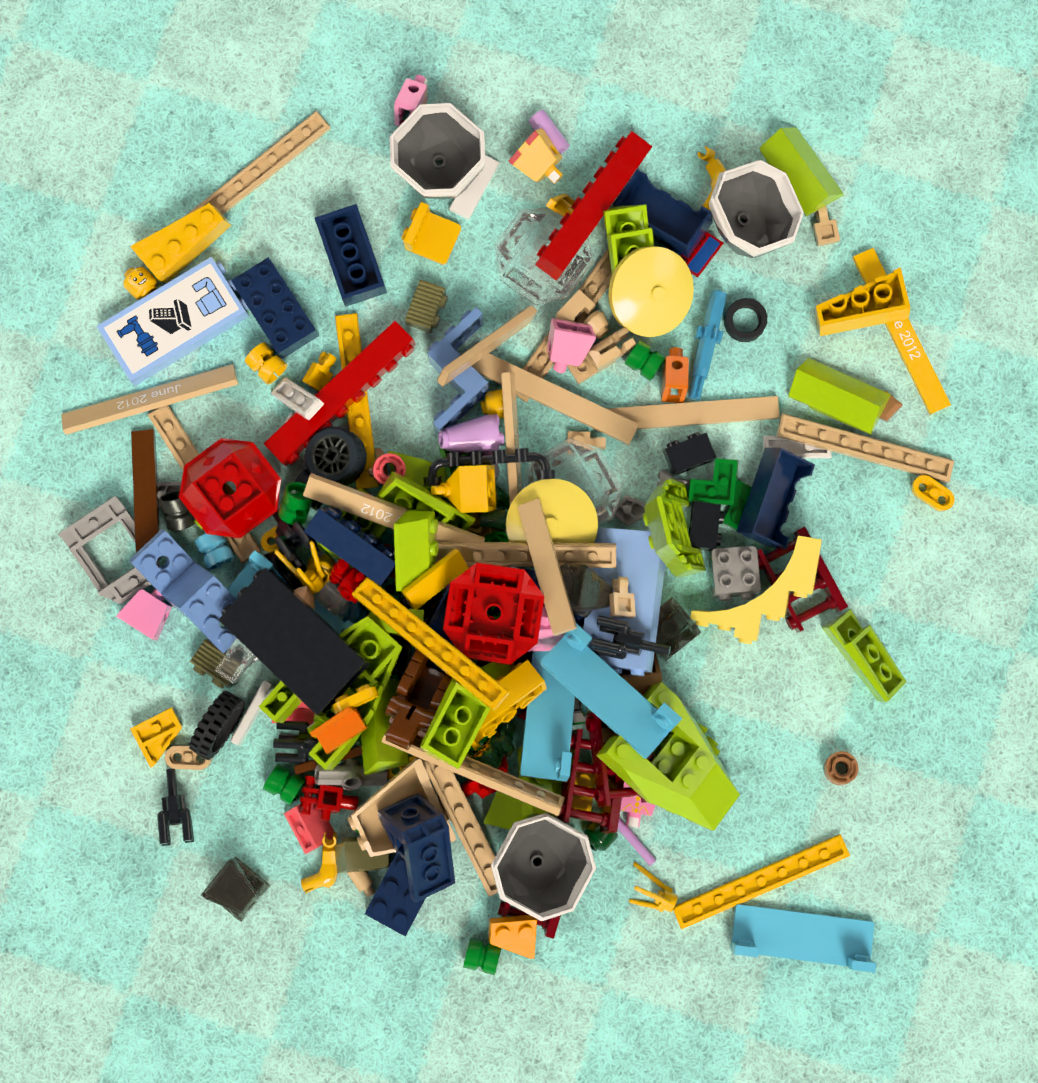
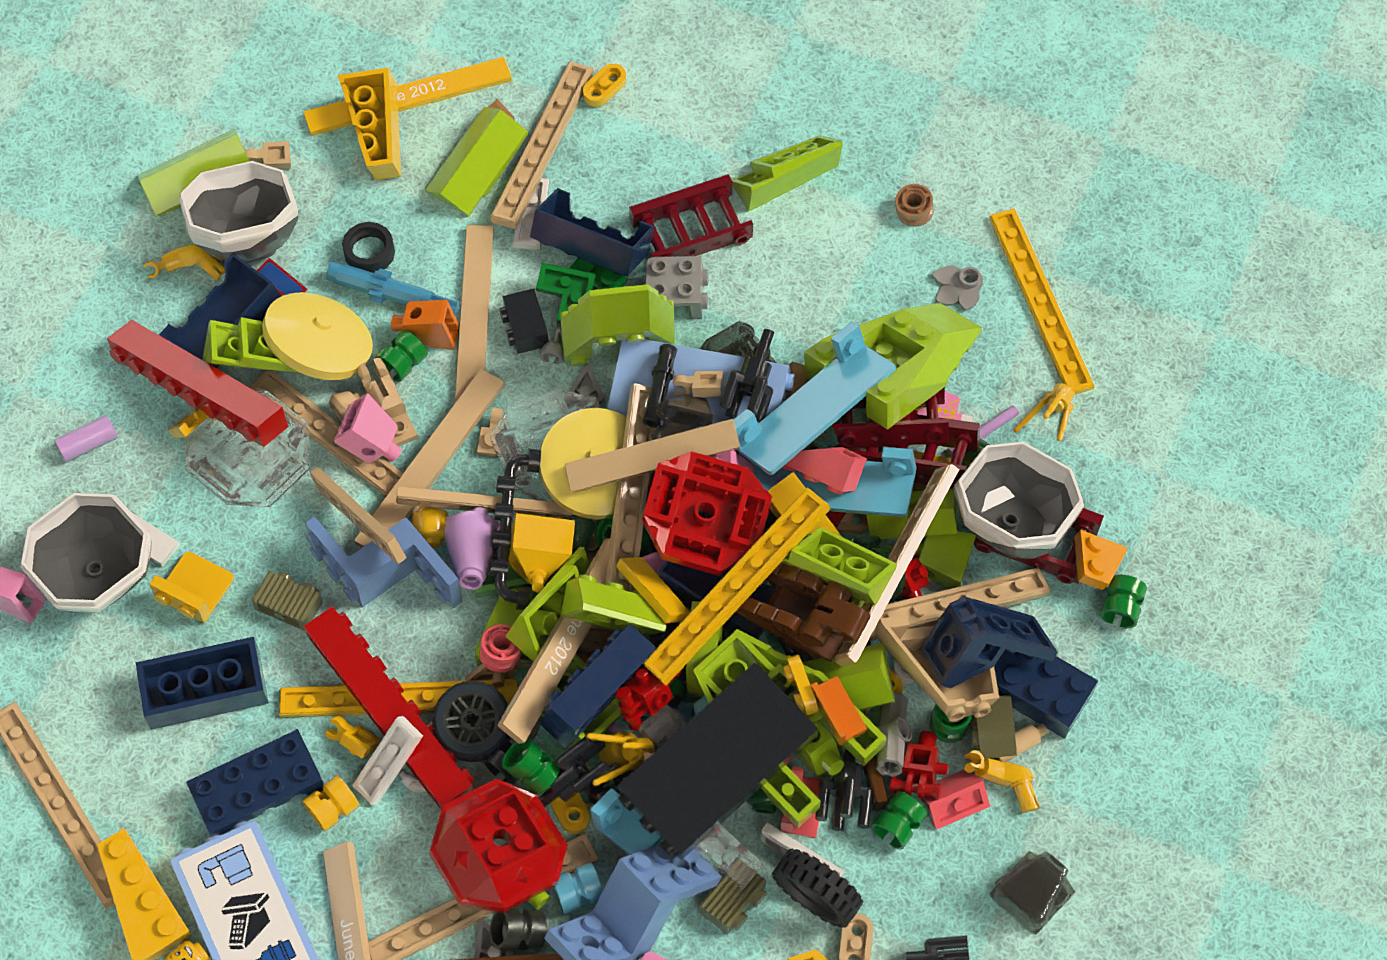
camera: 85 degrees left, 20 degrees down
yellow torso [508,128,563,184] -> none
tan leg [555,290,596,322] -> none
light yellow arch [690,536,822,644] -> none
medium azure bracket [731,904,876,973] -> none
none -> black pin [642,344,678,428]
none -> coral slope [782,447,867,494]
none -> light grey plate [932,266,983,310]

